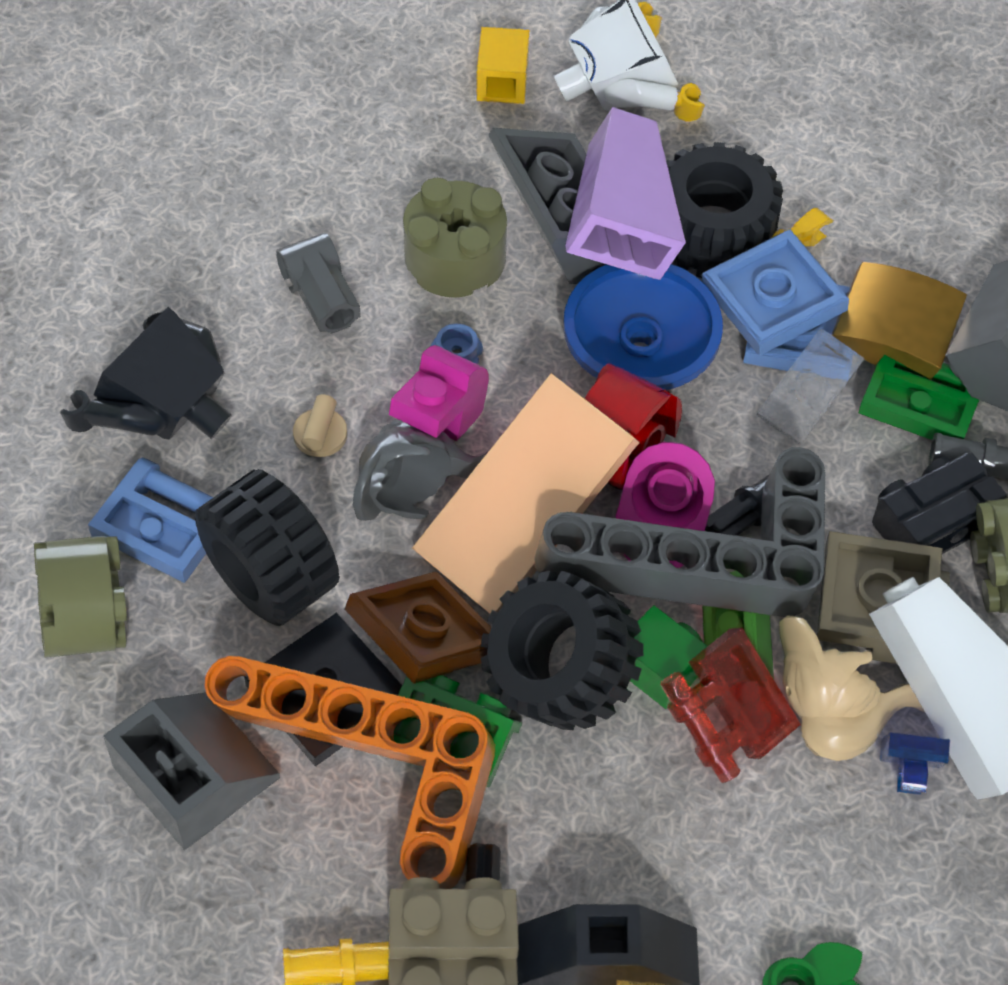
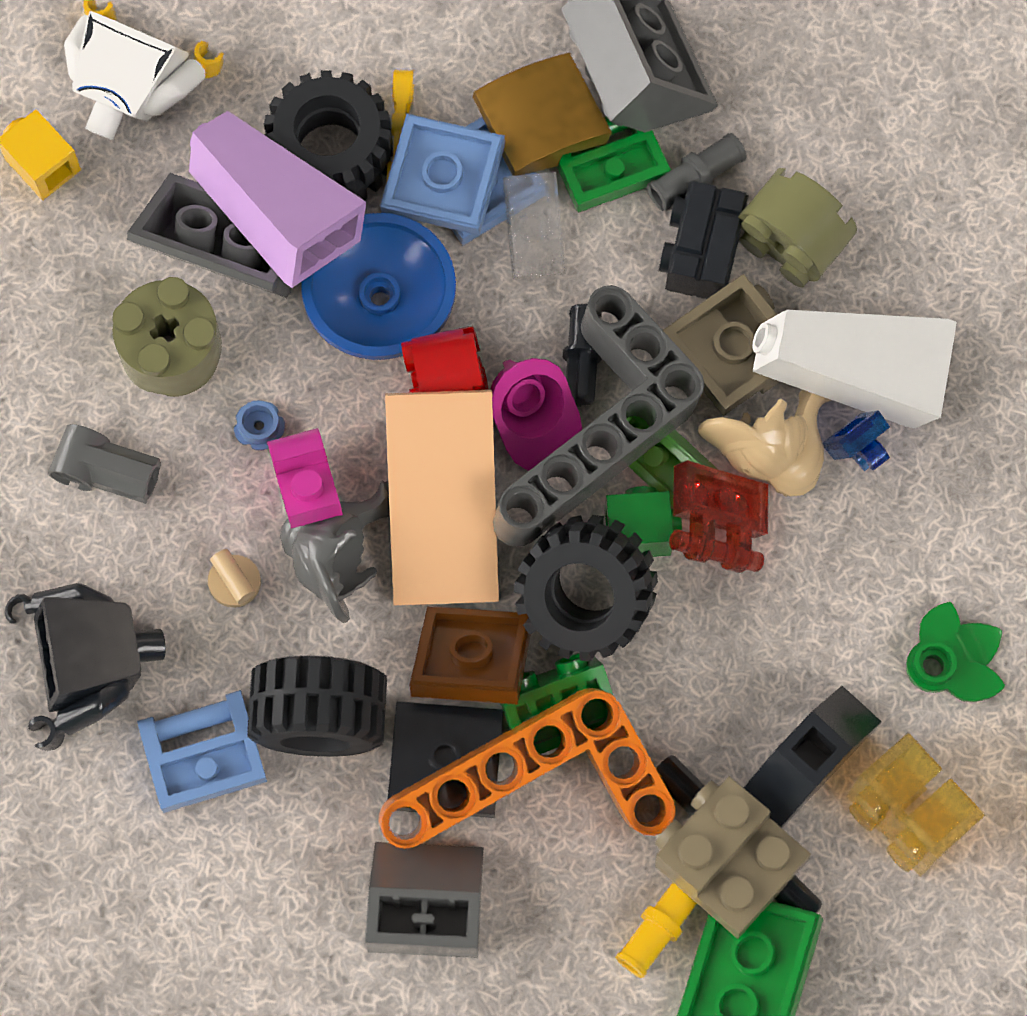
camera: 45 degrees left, 15 degrees up
olive brick [34,536,127,658] -> none

